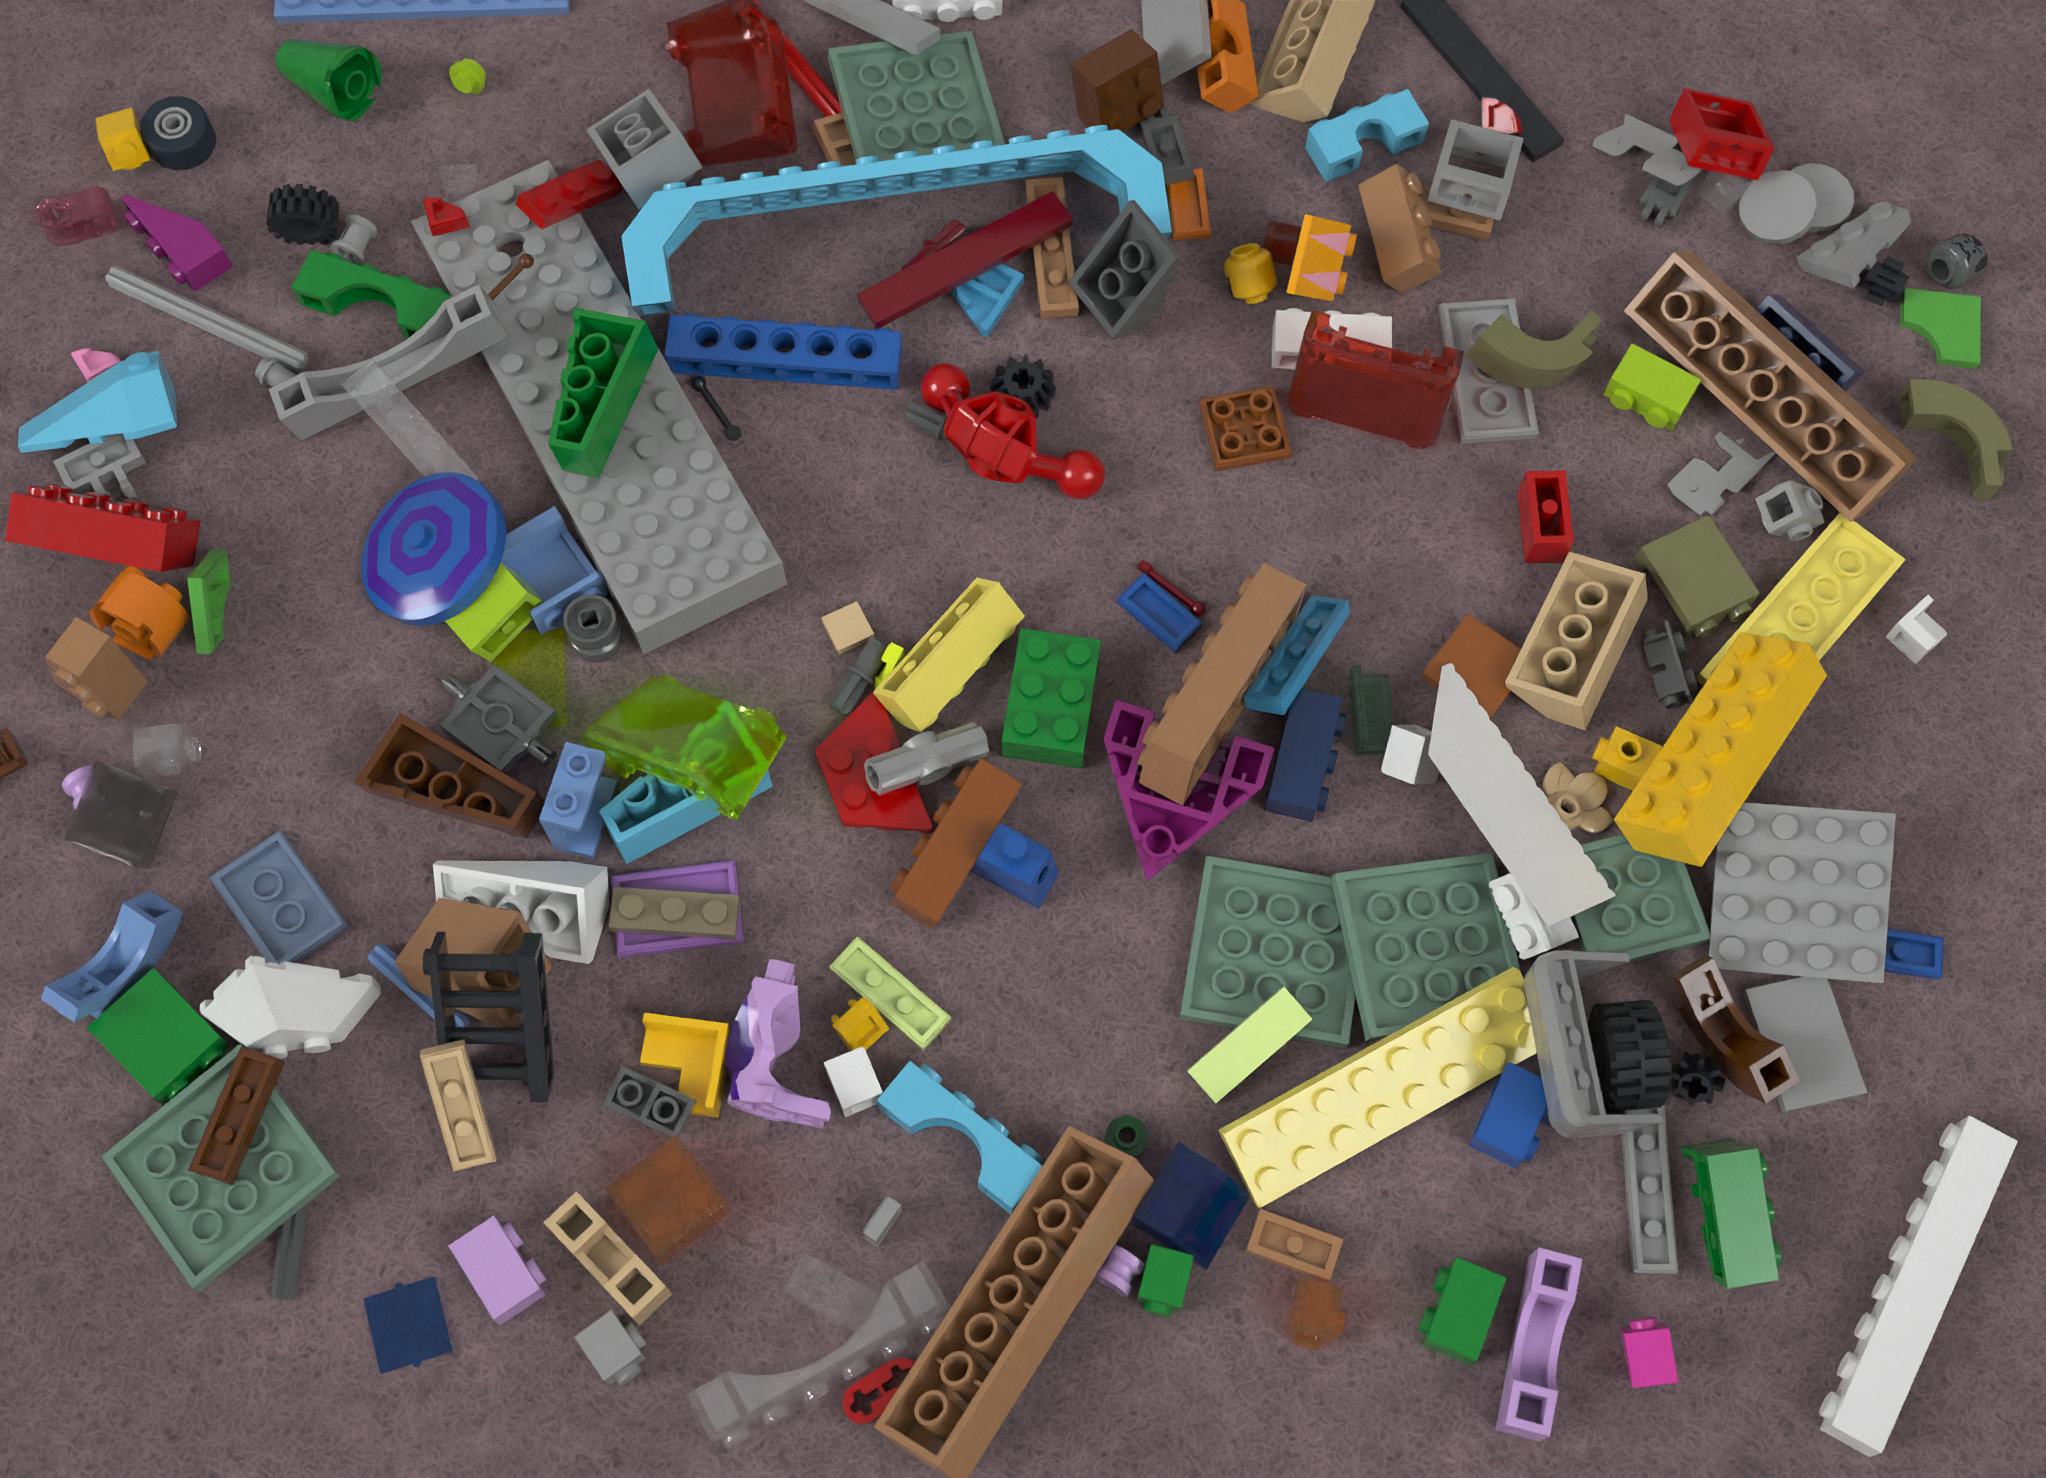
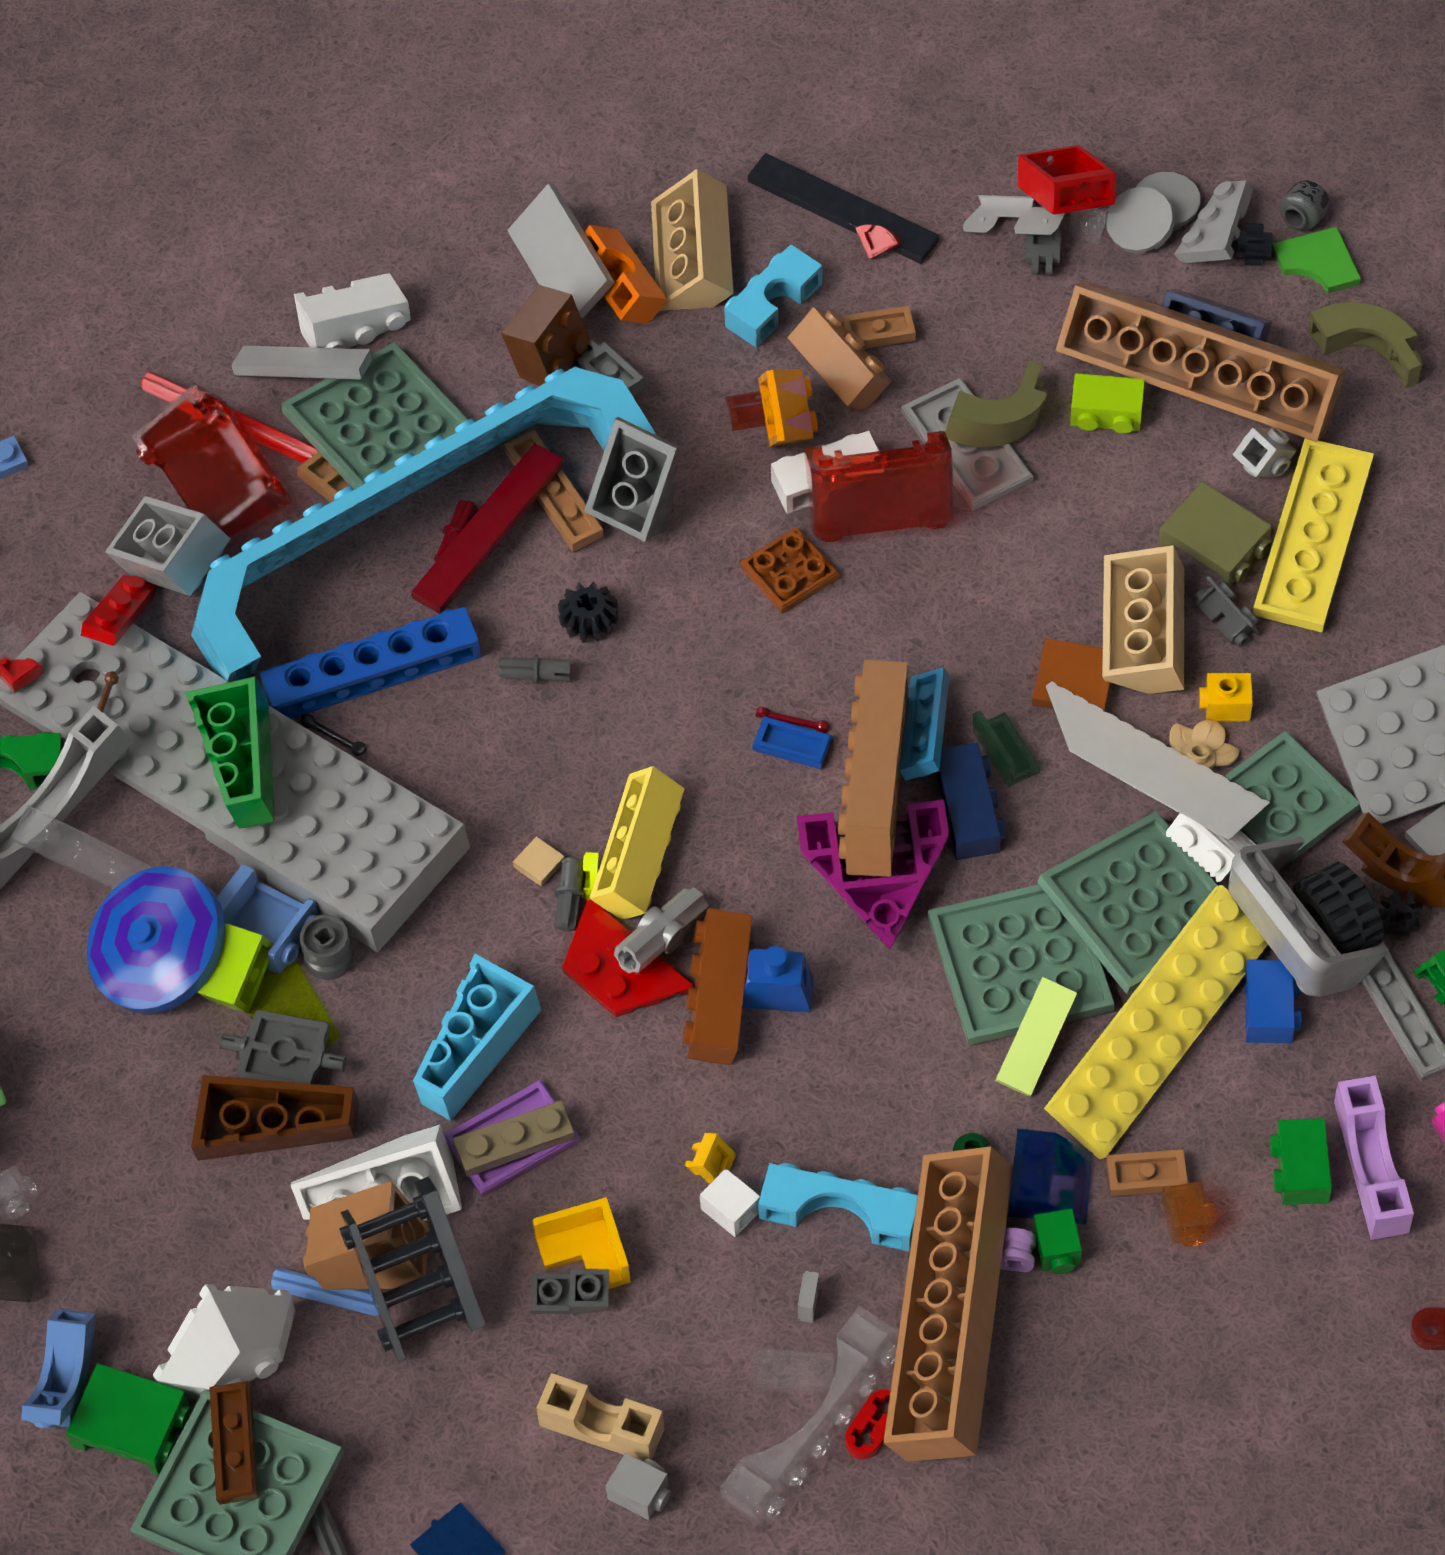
camera: 20 degrees left, 10 degrees down
sand blue tile [209,830,349,964] -> none
tan tile [420,1039,497,1172] -> none
lavender brick [448,1216,547,1325] -> none
medium blue panel [539,742,619,860] -> none
clear neon green windscreen [581,674,787,820] -> none
clear orange brick [605,1135,732,1266] -> none
lavender hips [726,959,831,1129] -> none
yellowish green tile [829,936,951,1050] -> none
red piece [921,363,1105,500] -> none
dark azure wing [949,264,1024,338] -> none
green brick [1002,628,1101,769] -> none
orange tile [1166,168,1211,240] -> none
yellow head [1224,243,1277,304] -> none
white panel [1381,724,1439,785] -> none
light grey window [1427,119,1524,221] -> none
red brick [1517,470,1574,563] -> none
yellow brick [1614,632,1827,867] -> none
light grey piece [1667,432,1776,517] -> none
white panel [1886,595,1947,664] -> none

